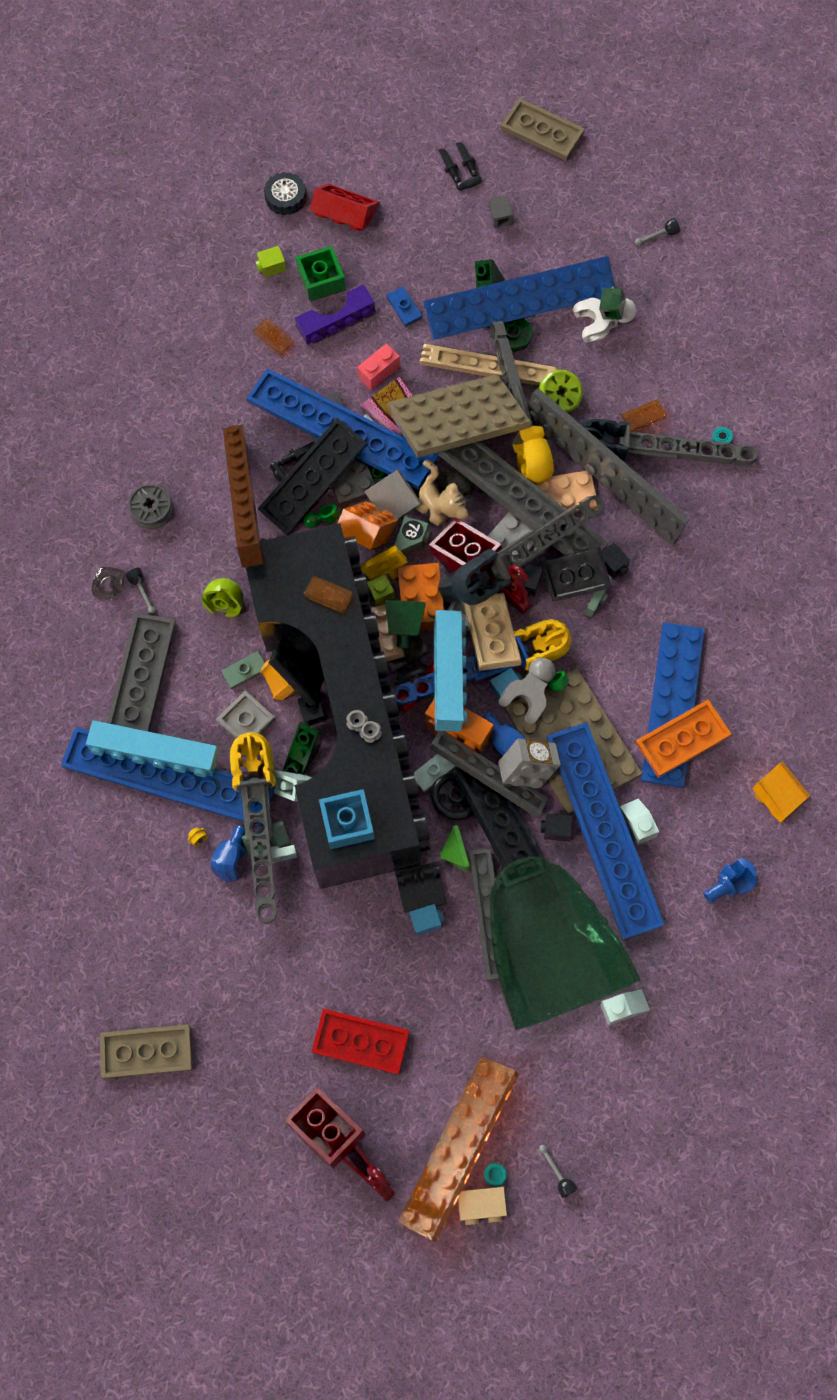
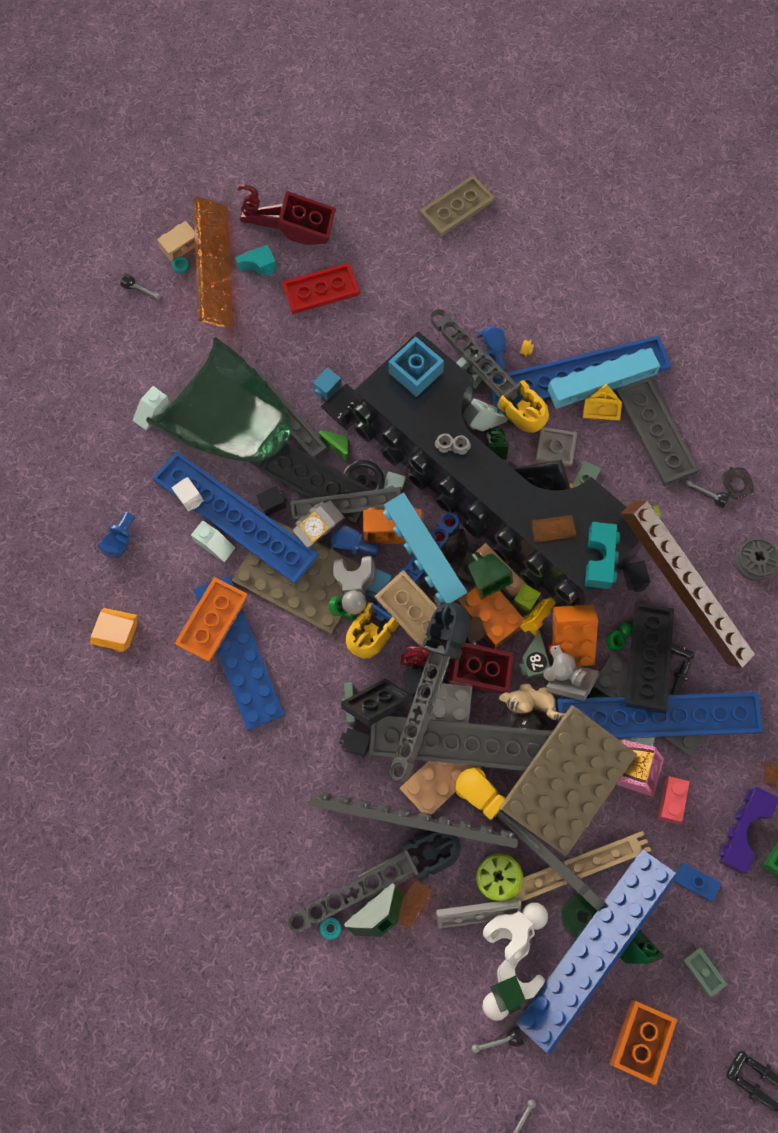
camera: 145 degrees right, 0 degrees up
dark grey brick [489,196,513,228] -> none
none -> white brick [171,477,204,512]
none -> teal arch [235,245,277,276]
none -> slope [344,883,404,937]
none -> light grey tile [436,898,521,929]
none -> hinge [471,1027,524,1054]
none -> white piece [483,902,548,964]
none -> light grey animal [543,643,587,687]
none -> yellow slope [583,384,622,420]
none -> teal arch [585,522,620,589]
none -> orange brick [609,1000,677,1085]
none -> sand green plate [682,947,728,998]

